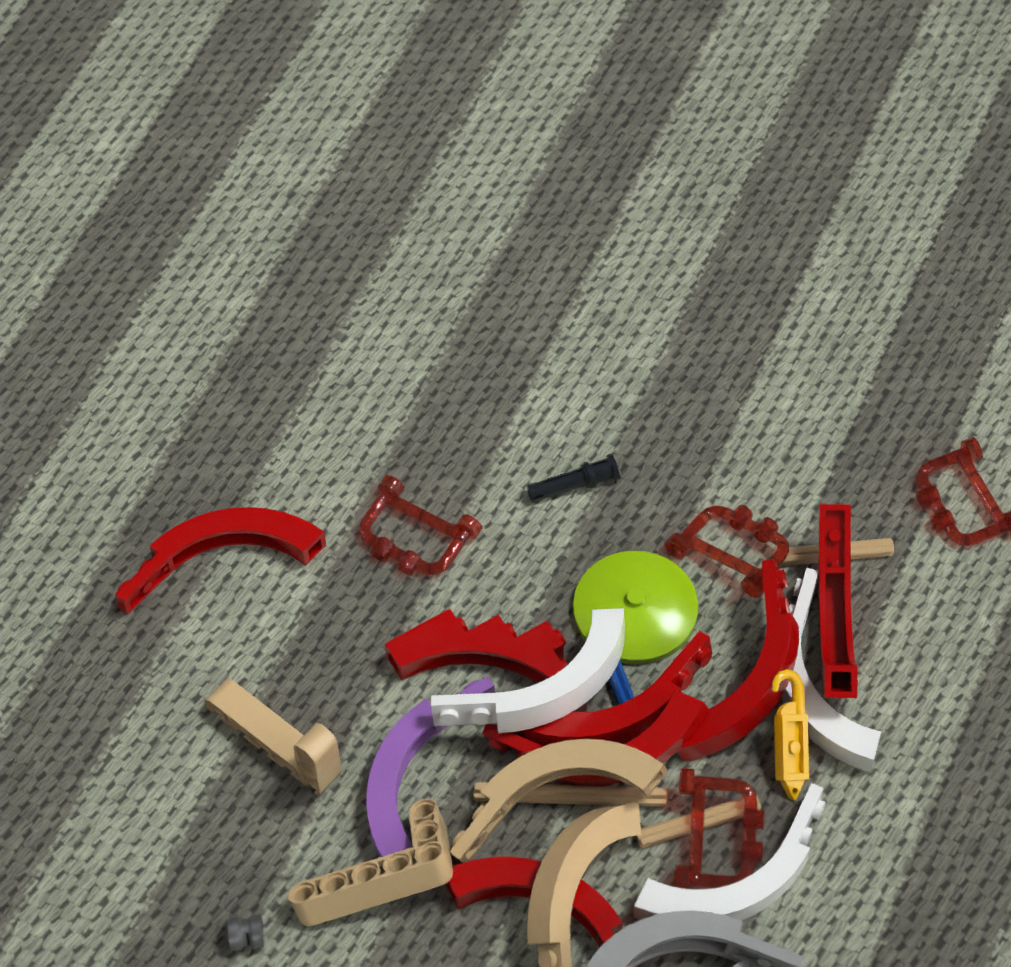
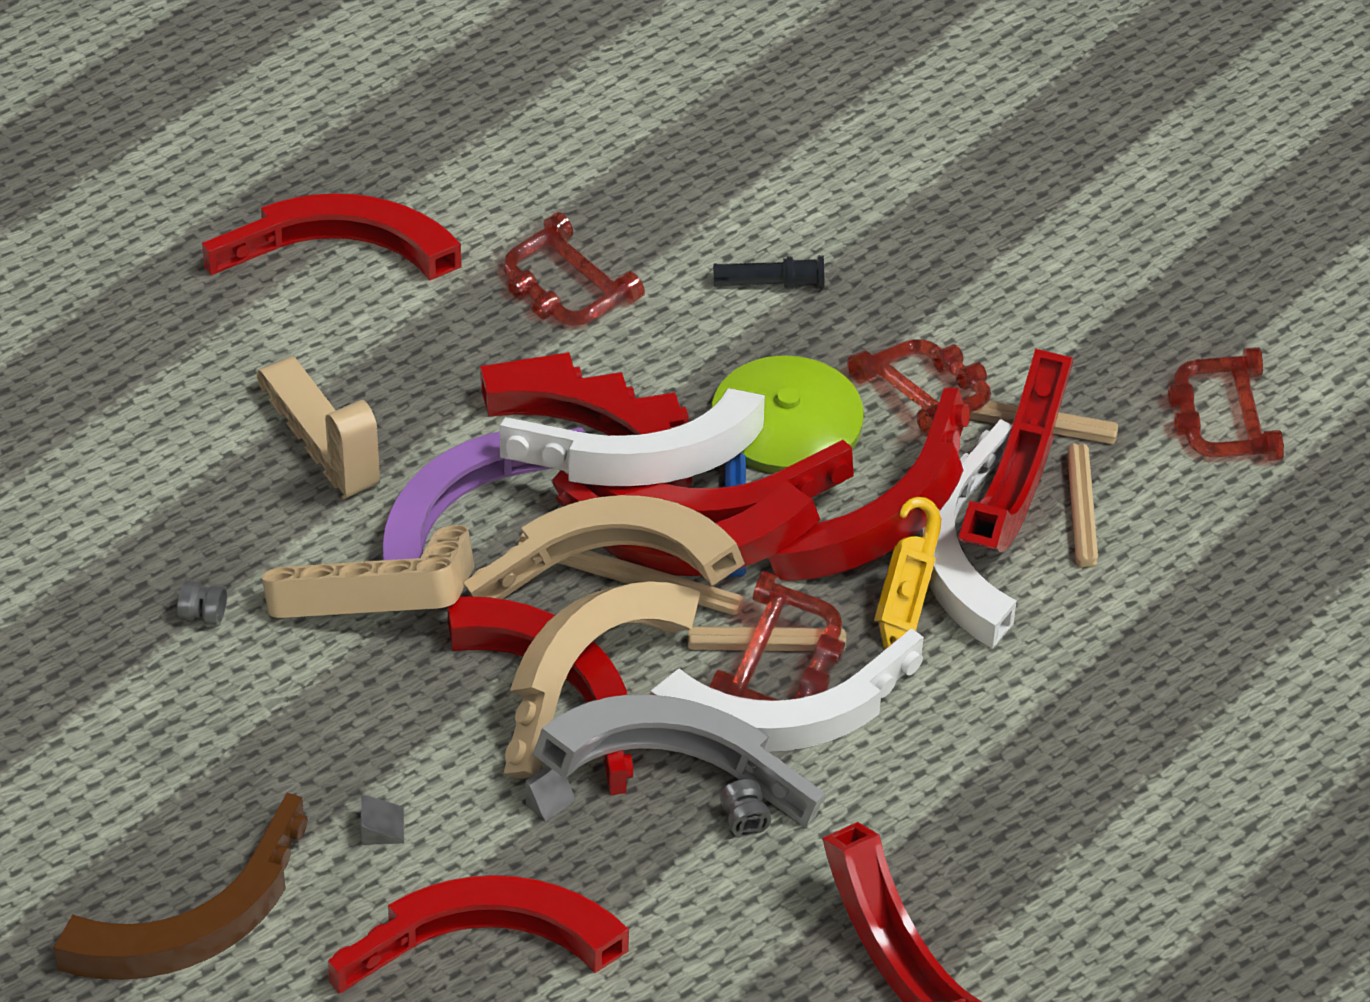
camera: 15 degrees right, 10 degrees down
none -> tan axle [1067,443,1098,568]

